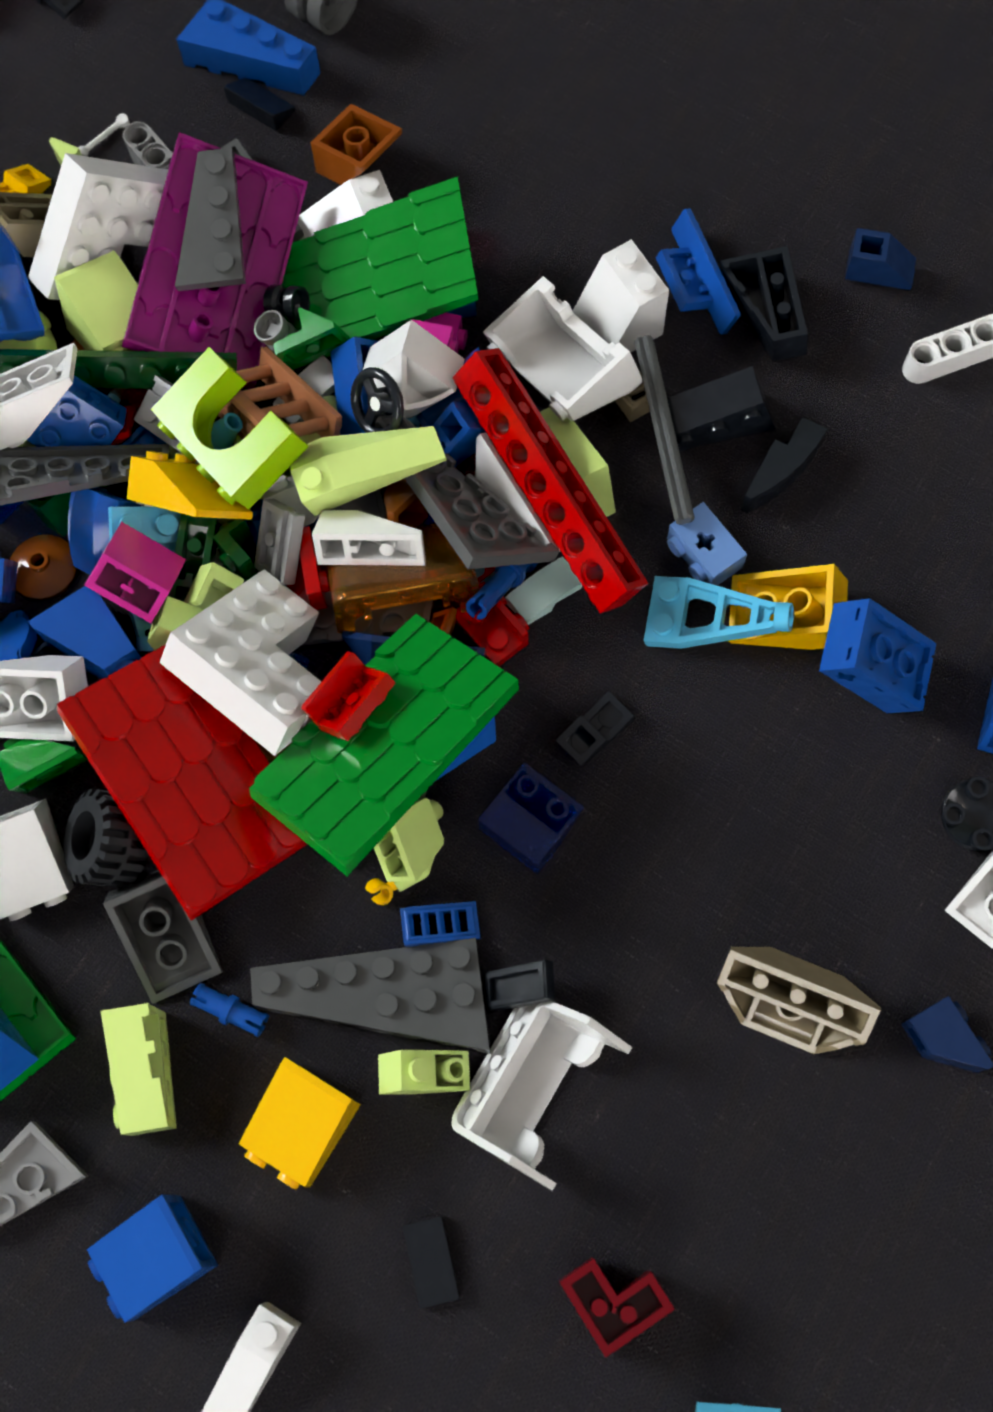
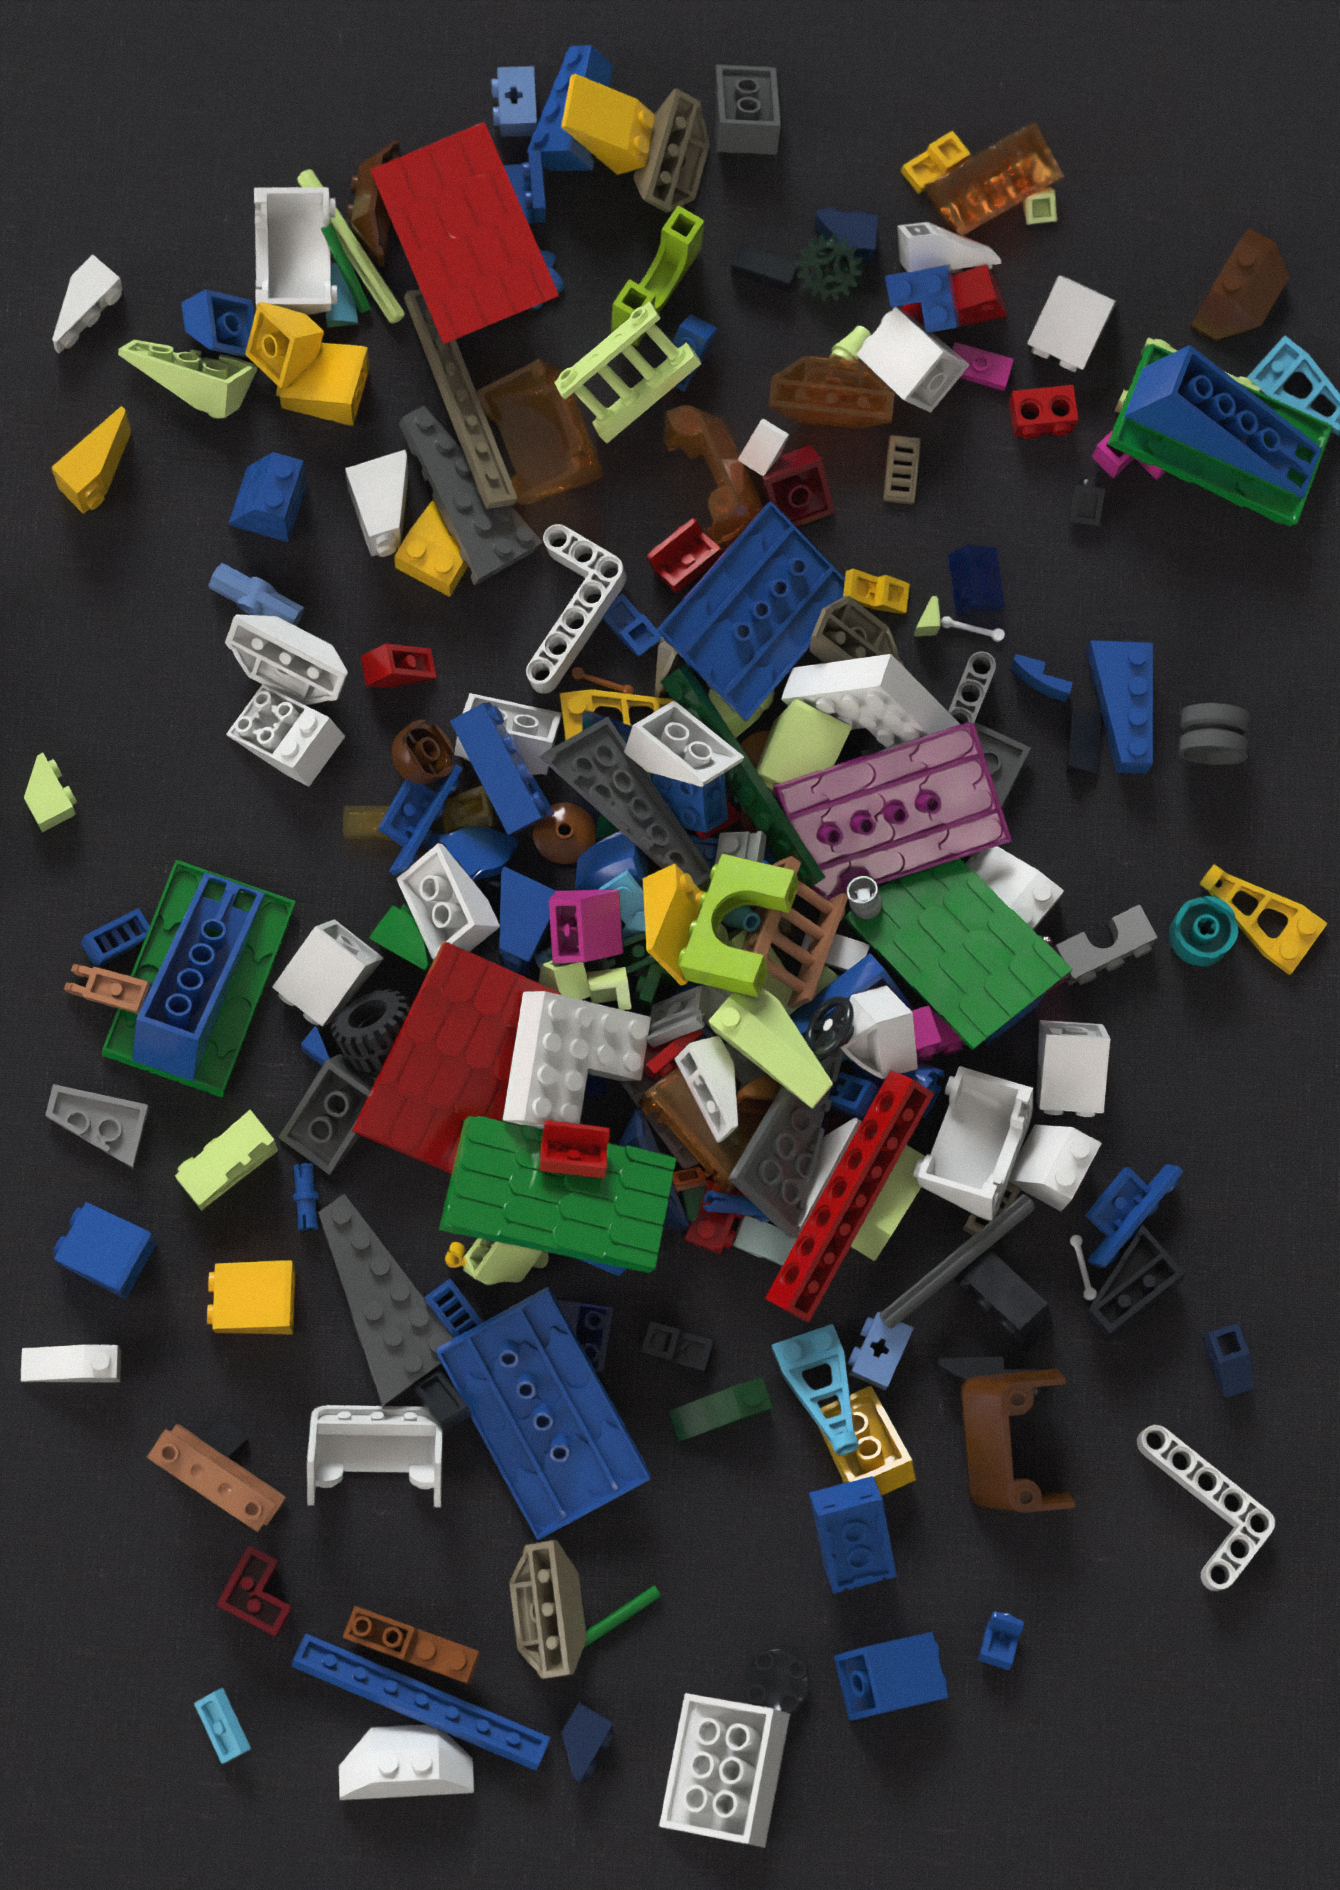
camera: 45 degrees right, 5 degrees up
dark grey wing [175,148,246,291] -> none
black wheel [263,284,310,320] -> none
green slope [273,307,350,369] -> none
dark orange slope [310,104,402,185] -> none
yellowish green slope [378,1050,470,1095] -> none
none -> nougat fence [147,1424,287,1532]
none -> blue plate [291,1633,550,1771]
none -> blue slope [301,1026,330,1066]
none -> white wedge [339,1725,474,1800]
none -> dark orange slope [343,1606,481,1684]
none -> blue piece [436,1286,651,1541]
none -> green bar [583,1585,661,1649]
none -> dark green slope [668,1377,773,1443]
none -> dark green slope [679,1186,706,1224]
none -> clear blue bracket [949,545,1005,613]
none -> reddish brown windscreen [961,1368,1075,1513]
none -> blue slope [1010,654,1073,703]
none -> white slope [1036,1020,1110,1117]
none -> light grey arch [1053,904,1158,985]
none -> white hinge [1070,1235,1097,1301]
none -> teal brick [1169,896,1238,967]
none -> yellow plate [1199,864,1328,975]

